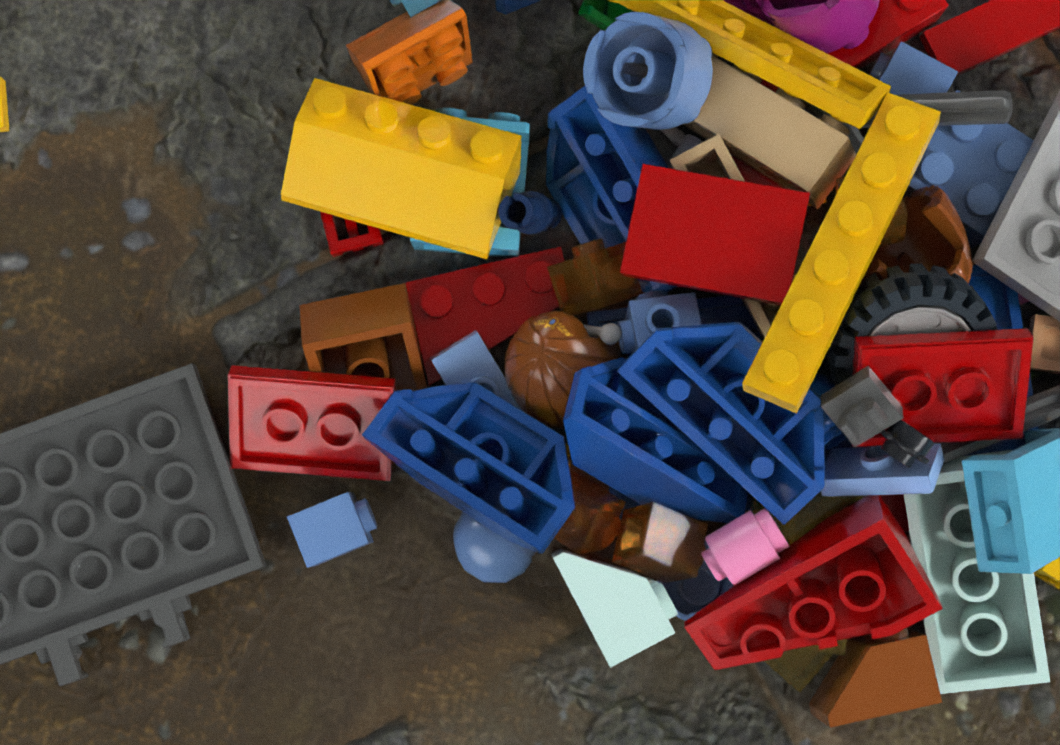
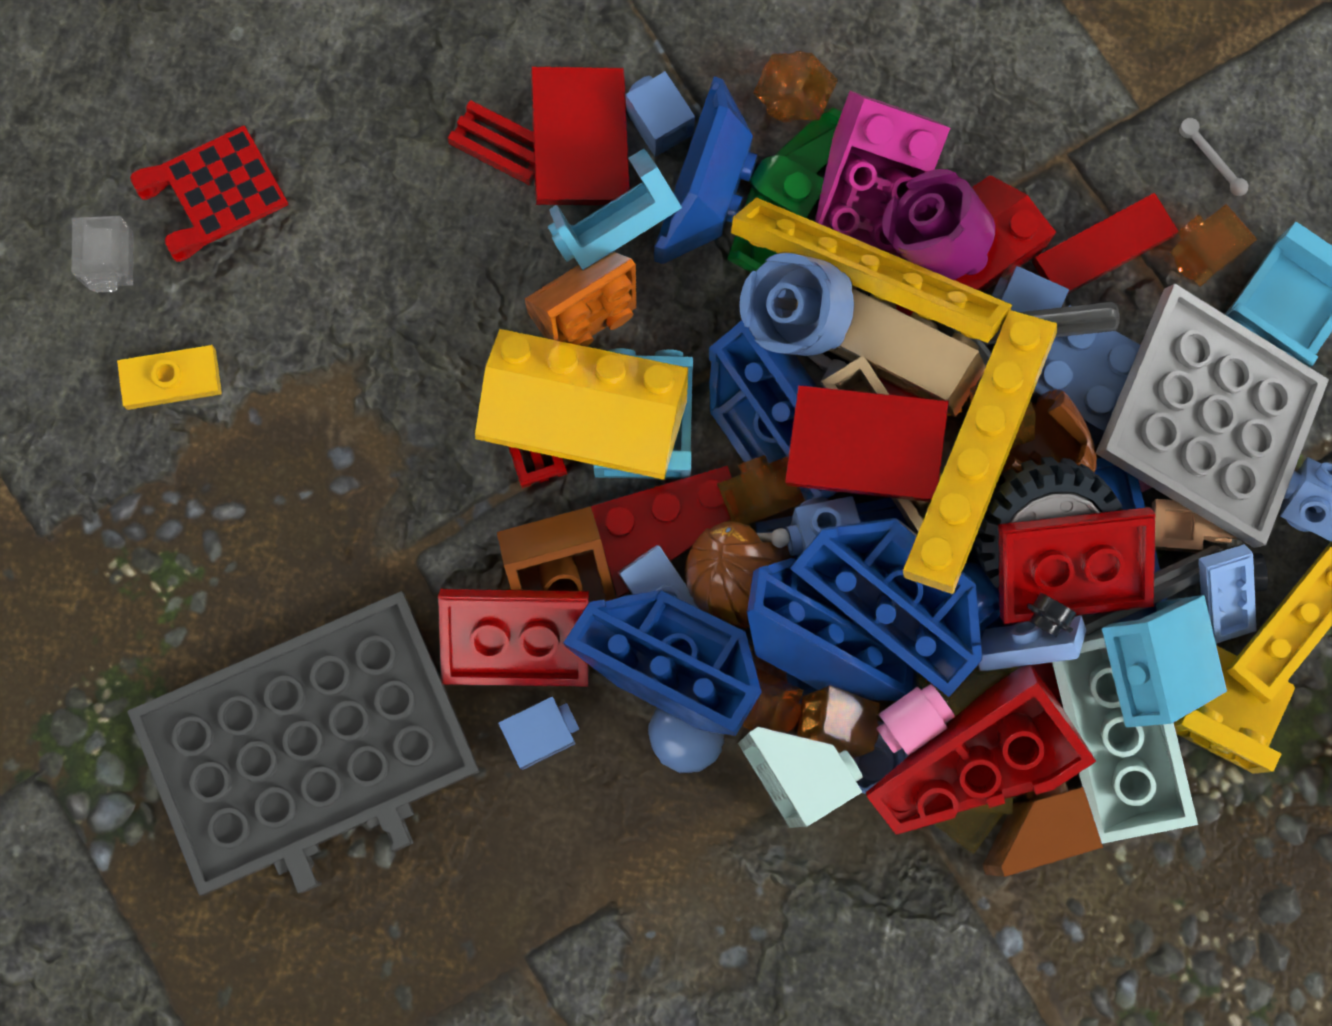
camera: 10 degrees left, 5 degrees down
dark blue pin [498,191,562,235] -> none
dark grey tile [821,366,903,447] -> none

